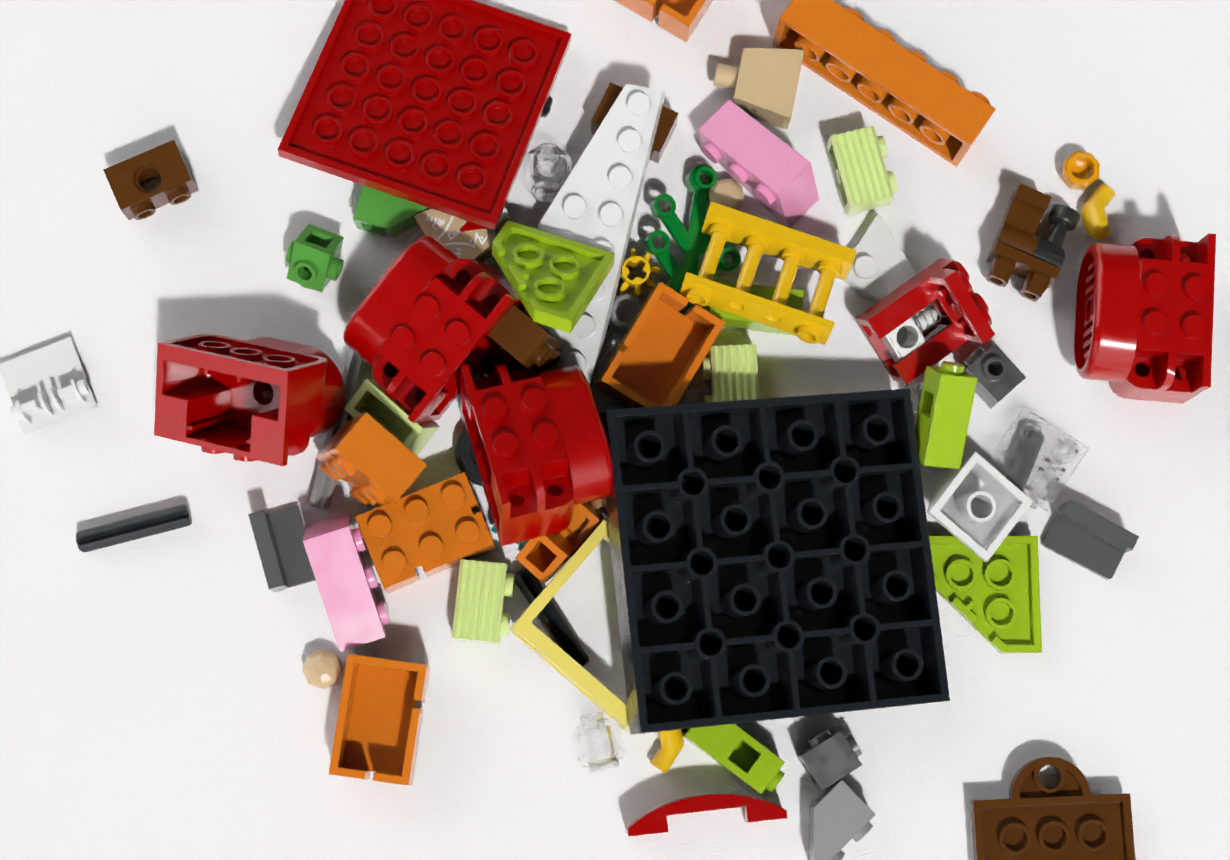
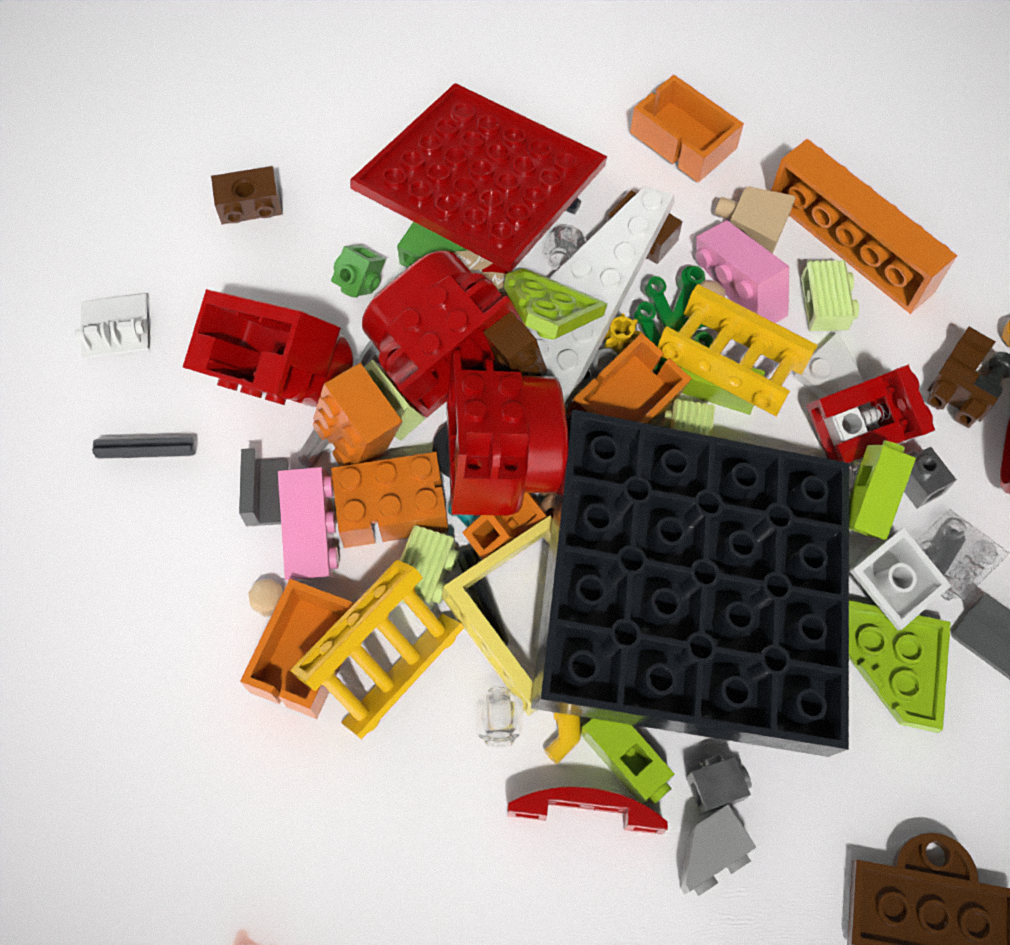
camera: 20 degrees right, 15 degrees down
none -> yellow fence [290,560,465,740]

